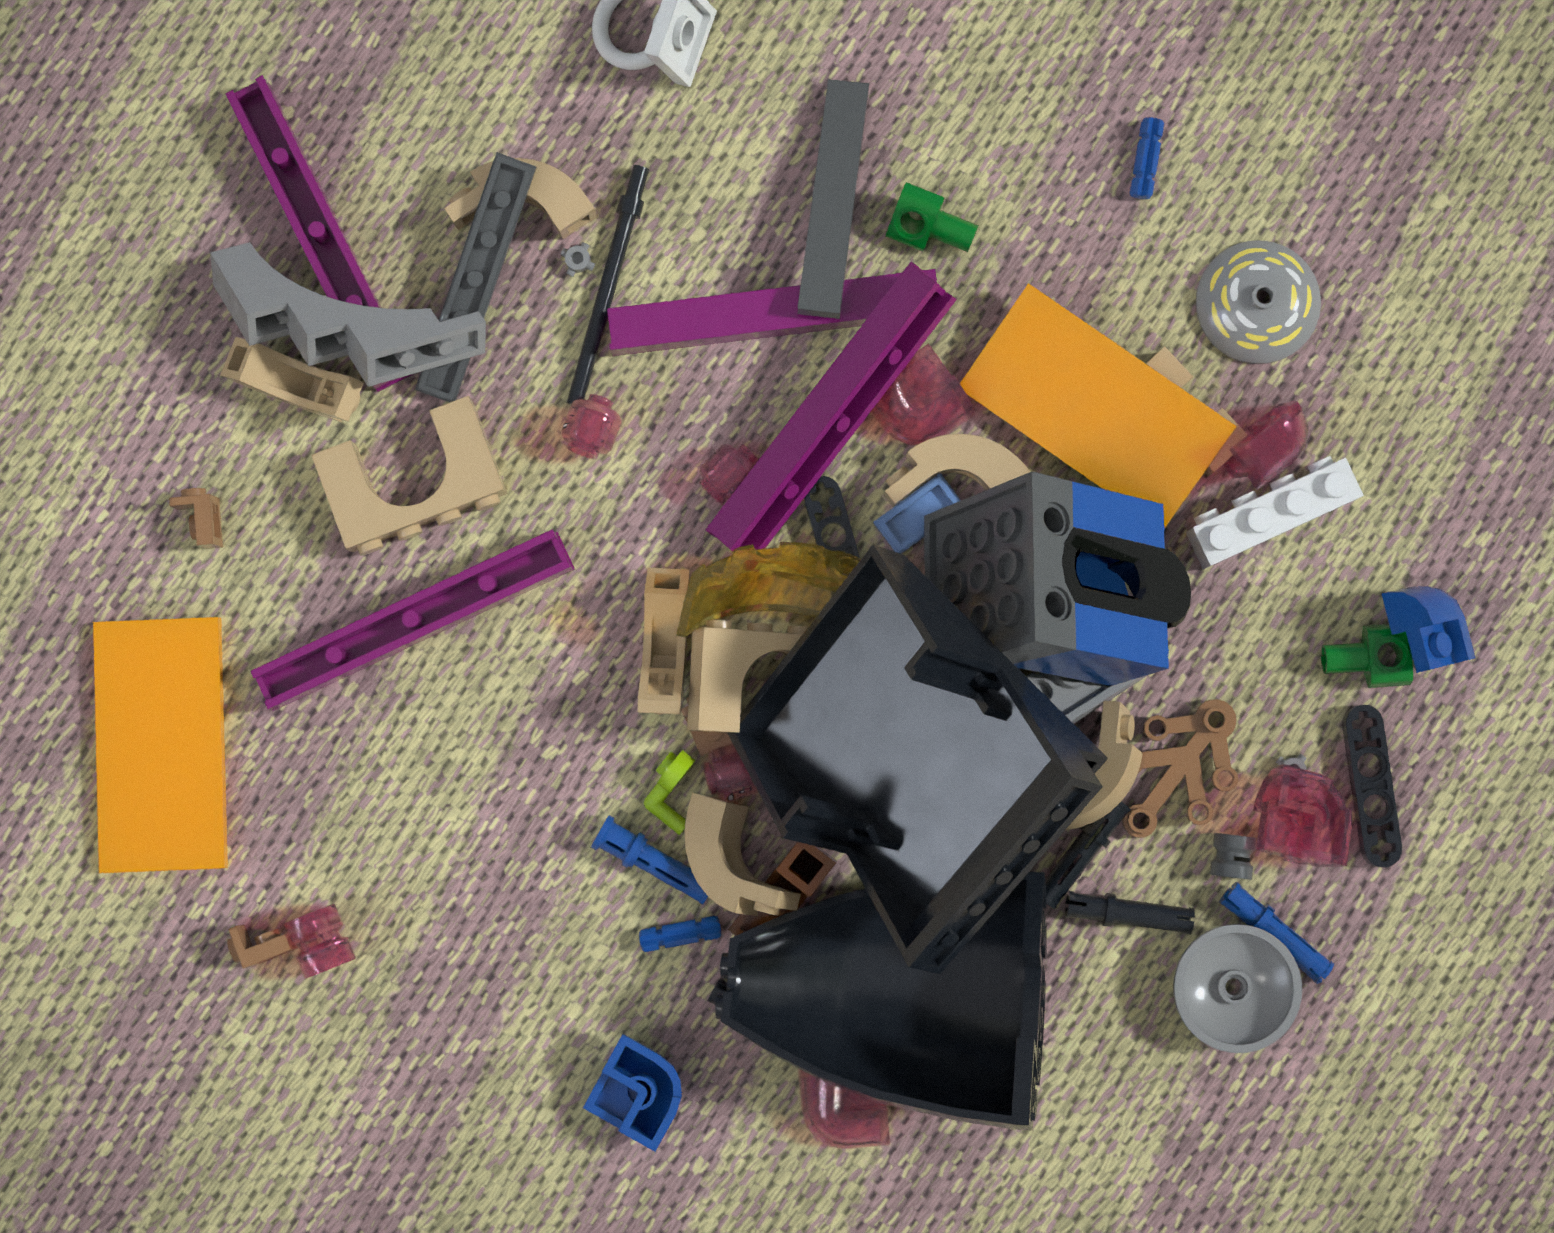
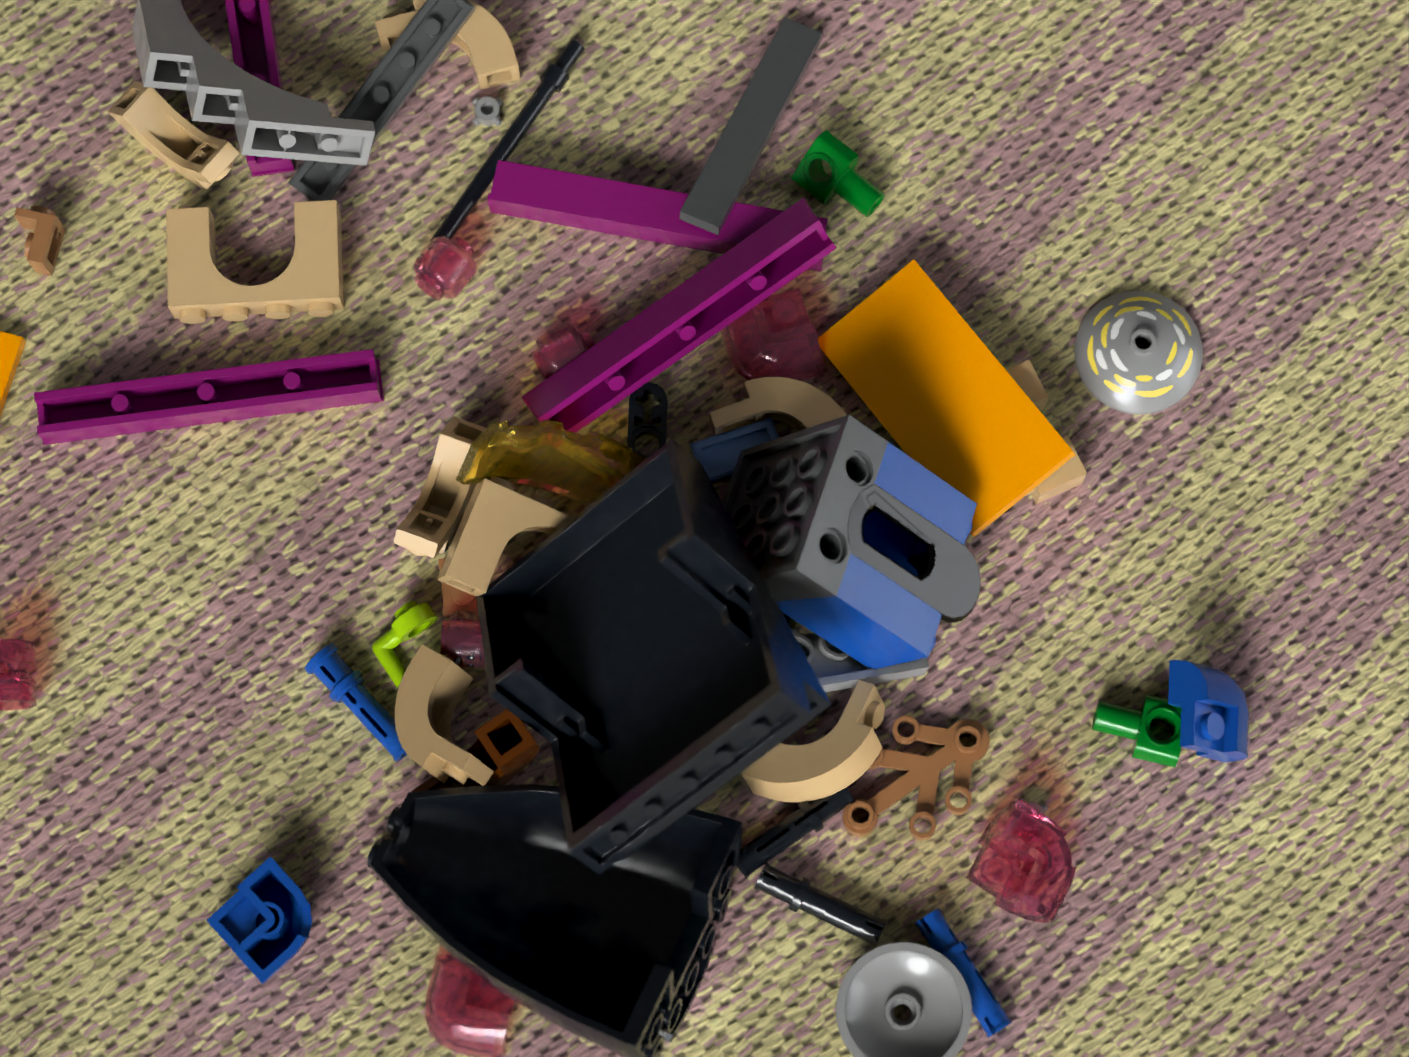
camera: 15 degrees right, 10 degrees down
blue axle [639,916,722,952] -> none
blue axle [1130,117,1164,200] -> none
white brick [1186,456,1364,570] -> none
dark grey wheel [1210,833,1257,880] -> none
clear pink brick [1224,401,1309,490] -> none
black beam [1342,705,1402,868] -> none

